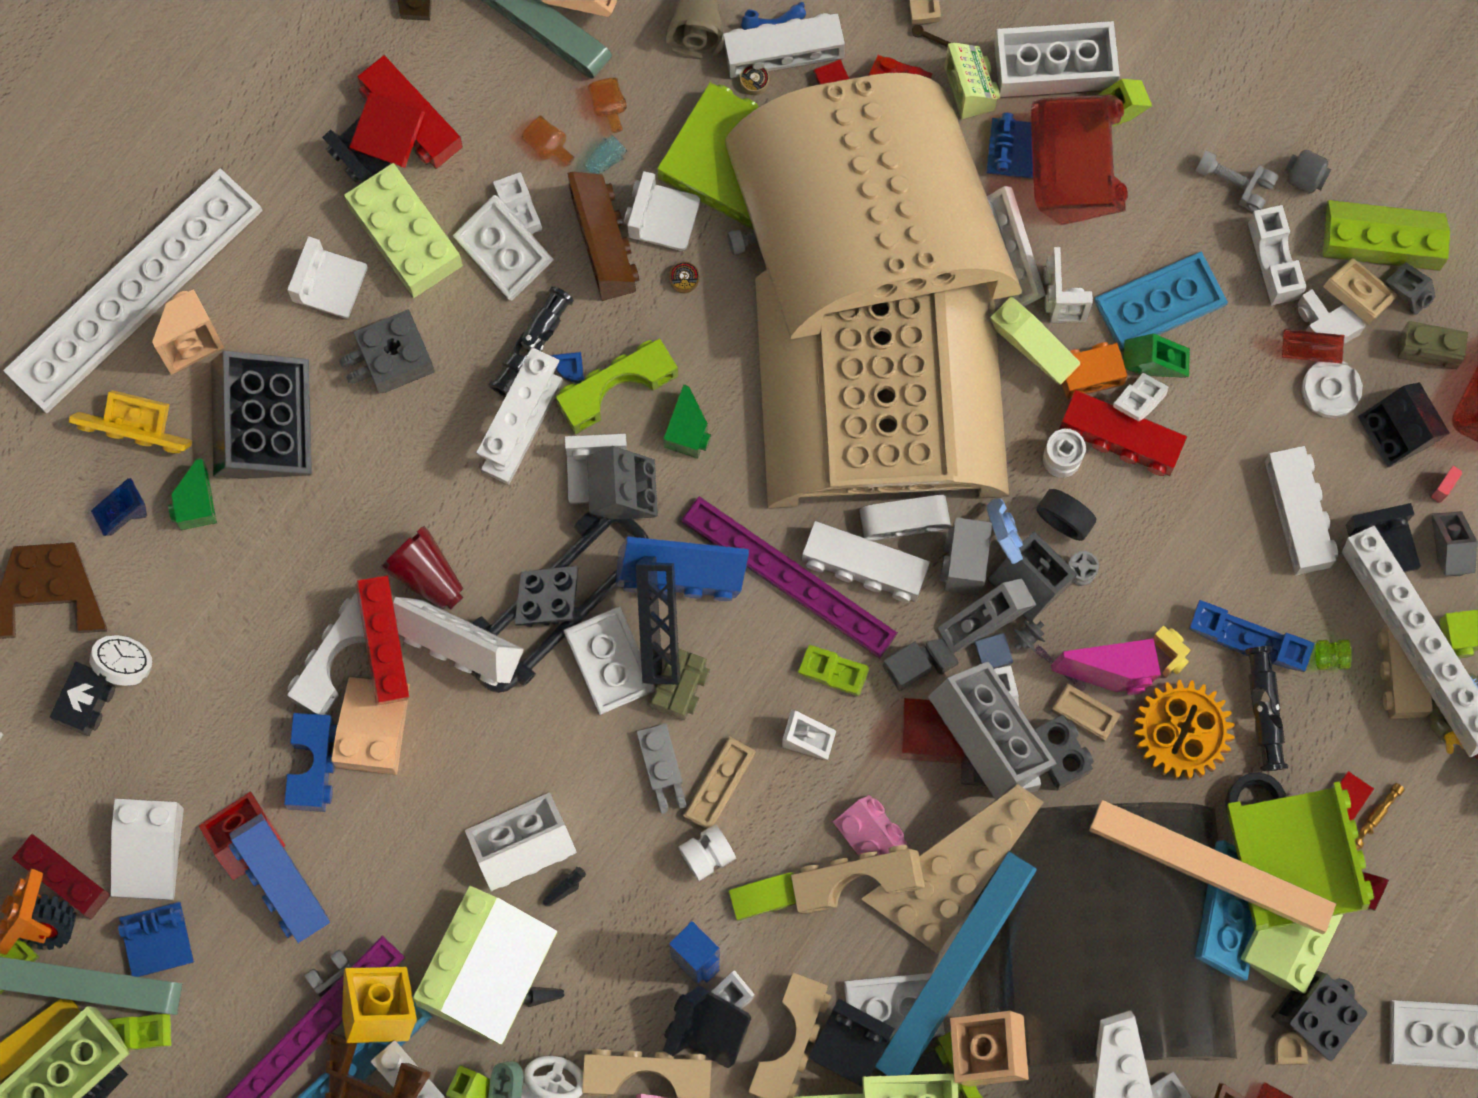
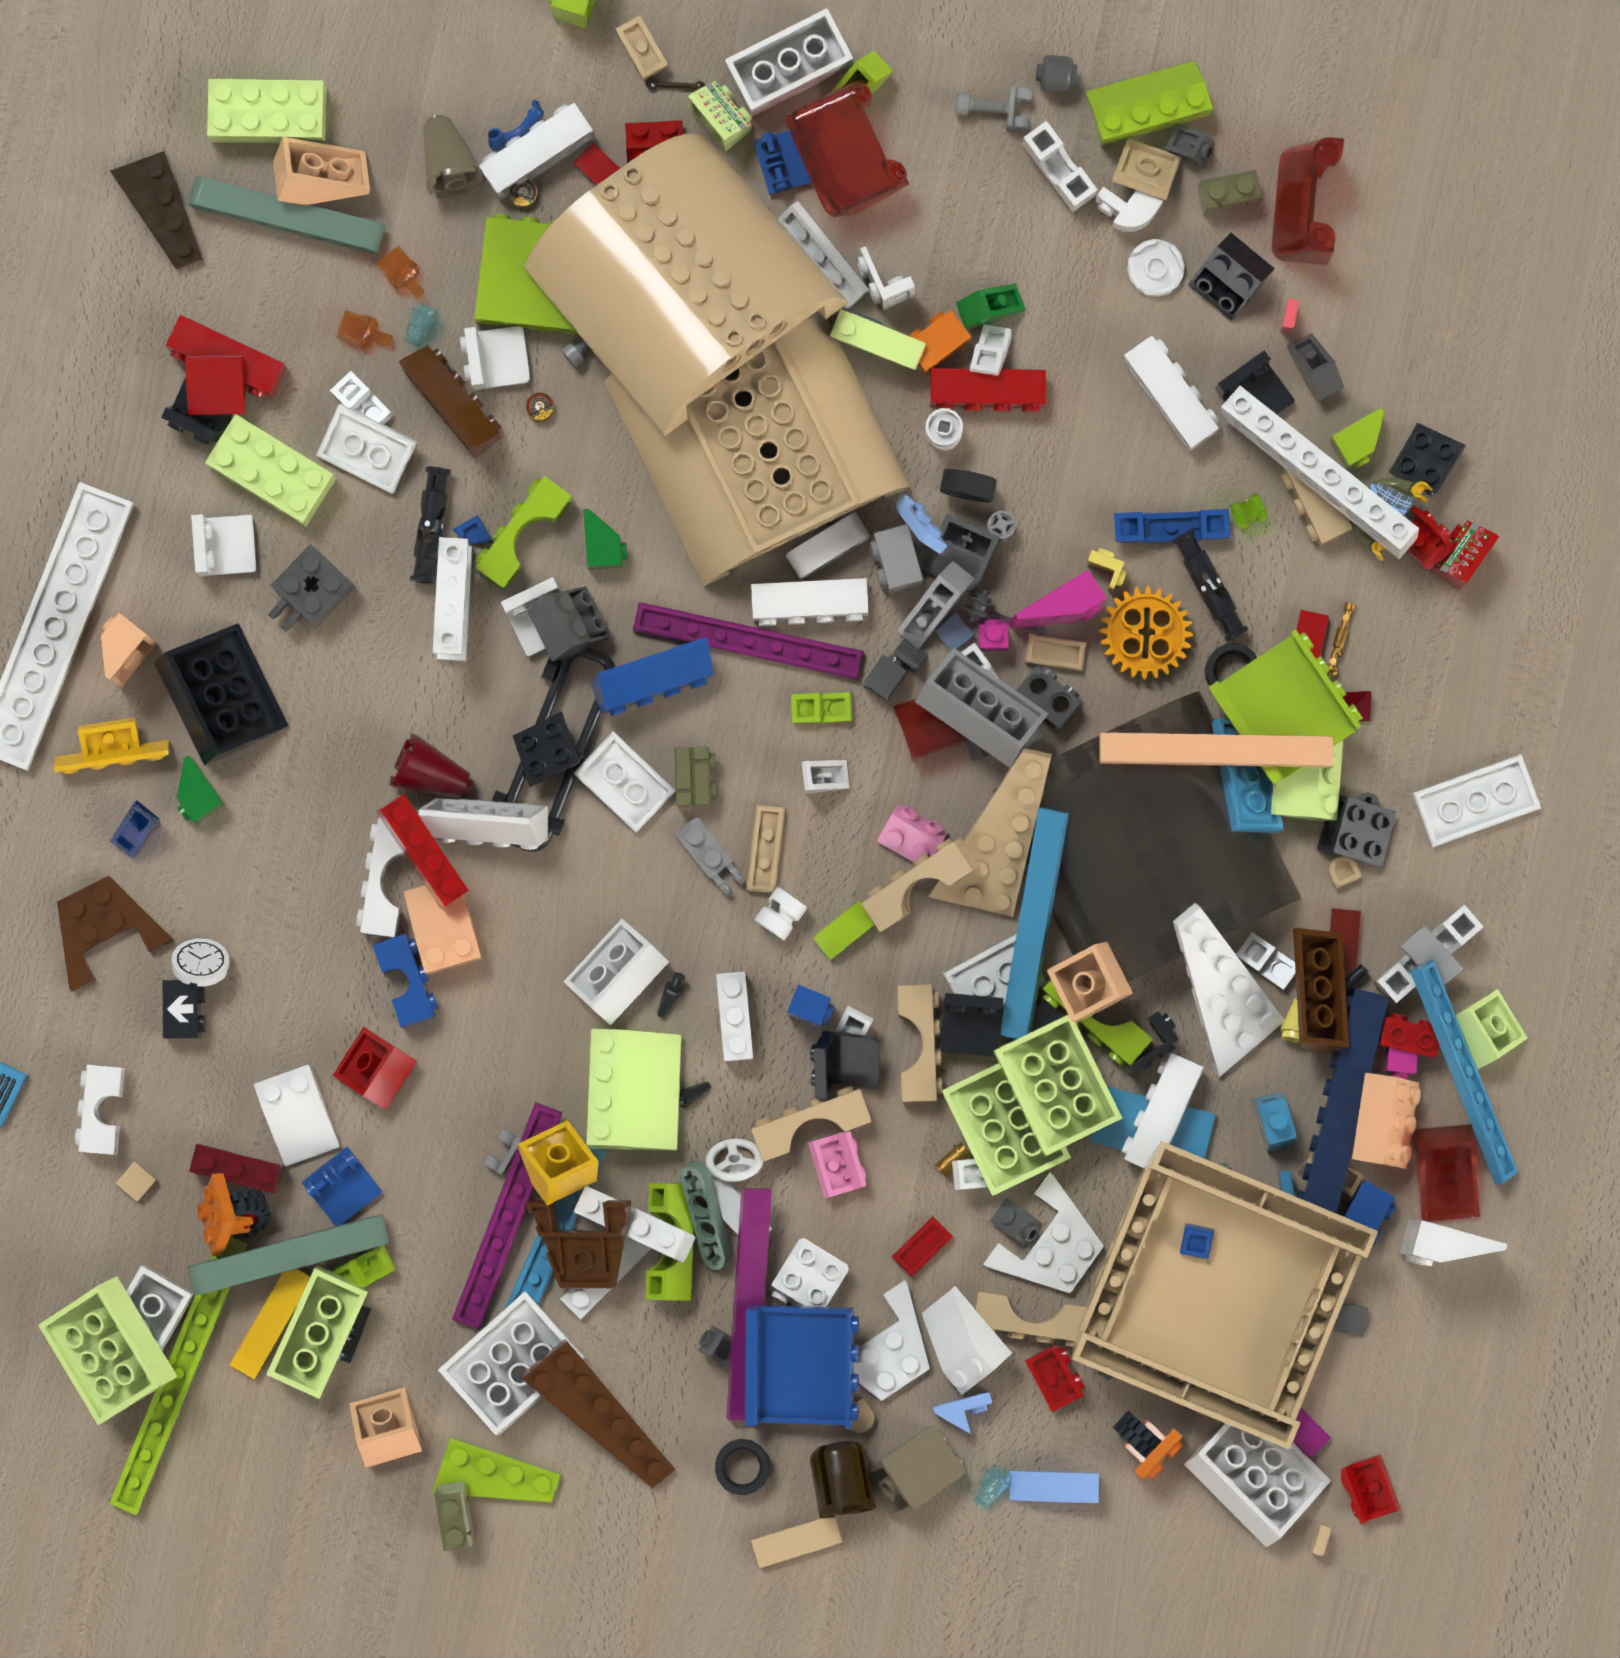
camera: 20 degrees left, 10 degrees up
blue brick [228,813,330,943] -> none
black fence [636,556,681,685] -> none
dark azure tile [1094,251,1228,352] -> none
clear red tile [1282,329,1345,364] -> none
none -> white arch [716,971,754,1062]
none -> dark pink brick [978,620,1008,651]

